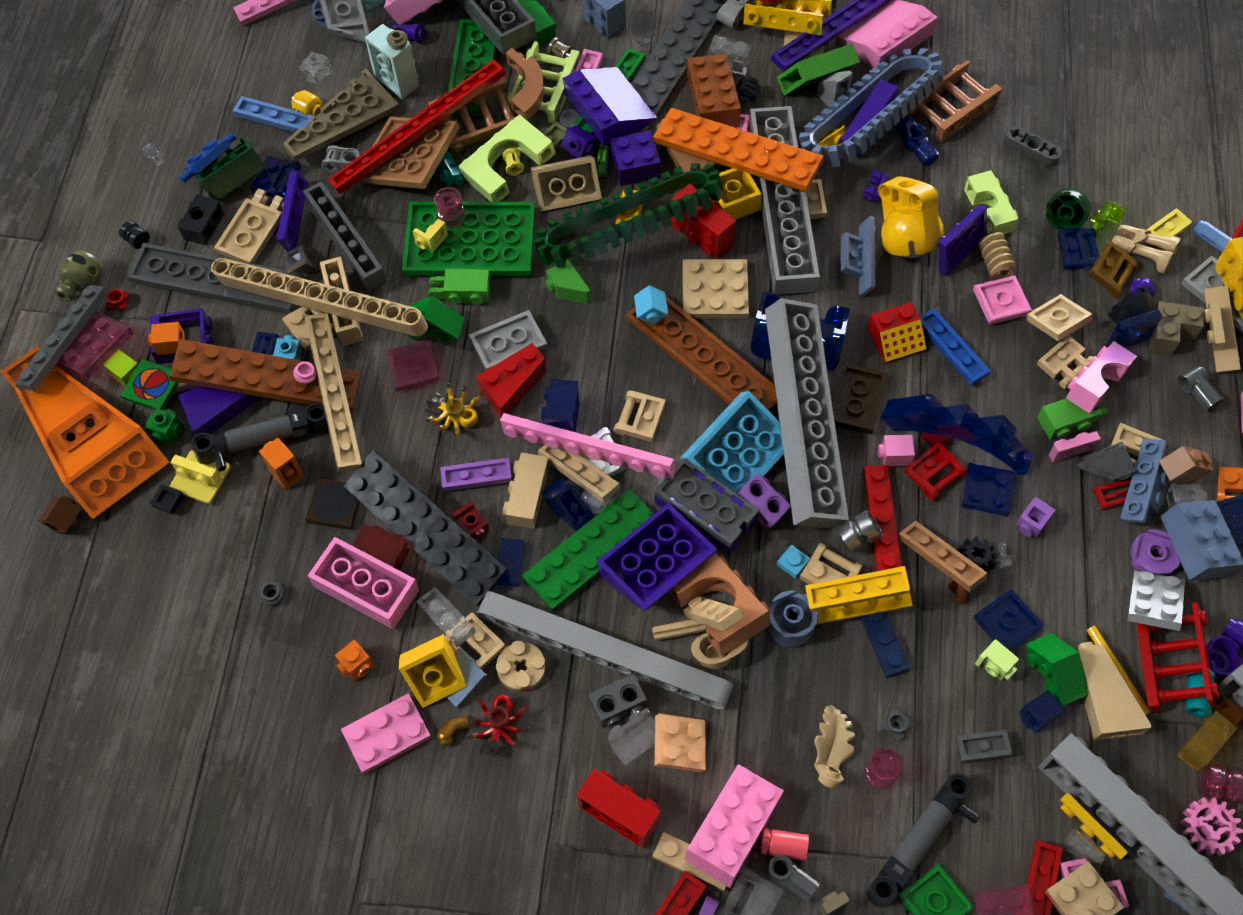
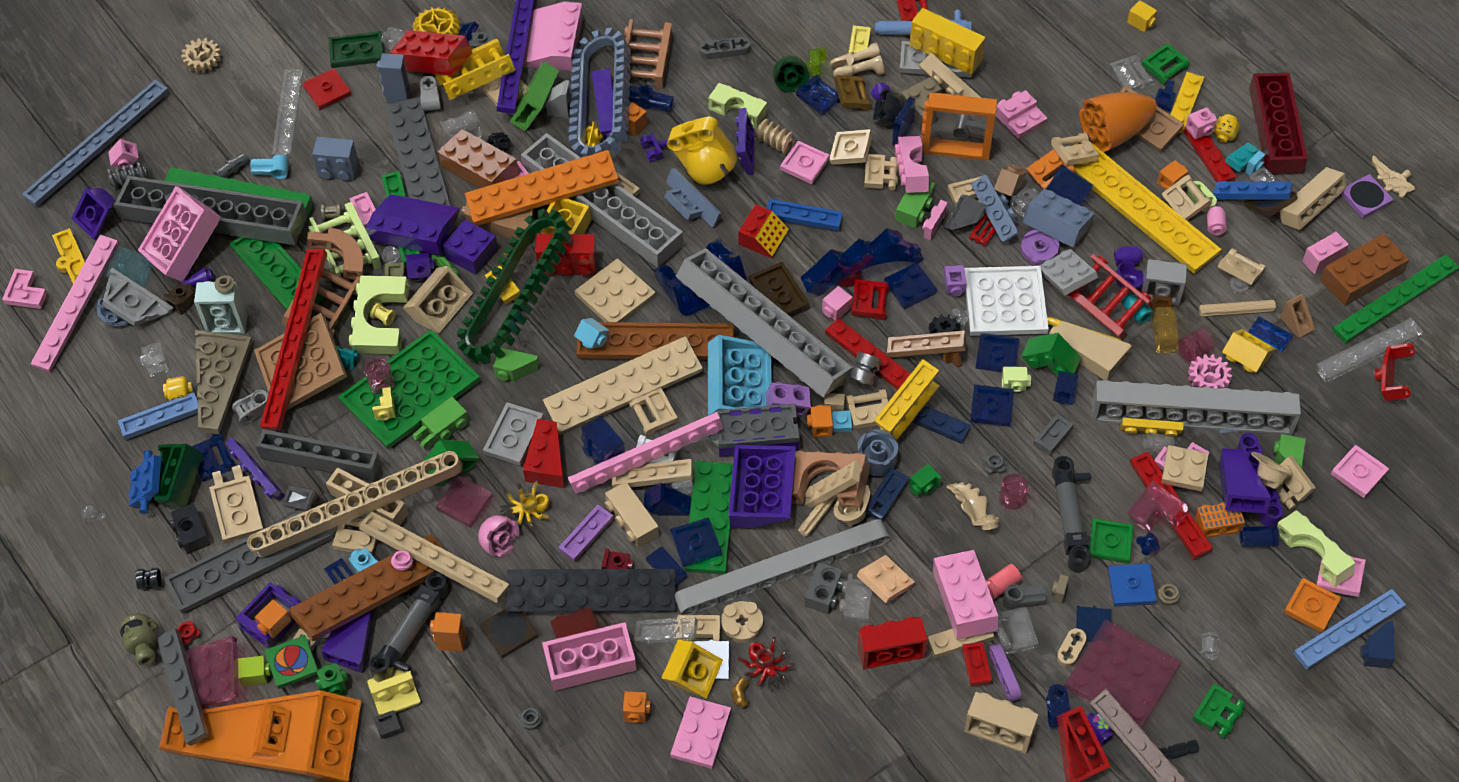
camera: 45 degrees left, 5 degrees down
none -> bright pink cylinder [478,515,519,557]
none -> tan plate [543,336,703,435]
none -> orange brick [627,102,647,136]
none -> clear blue tile [670,517,722,567]
none -> orange brick [807,405,833,438]
none -> tan slope [824,393,845,412]
none -> dark blue plate [866,468,909,522]
none -> green brick [909,464,942,498]
none -> orange window [921,92,997,161]
none -> white plate [964,266,1048,336]
none -> clear blue plate [970,384,1014,427]

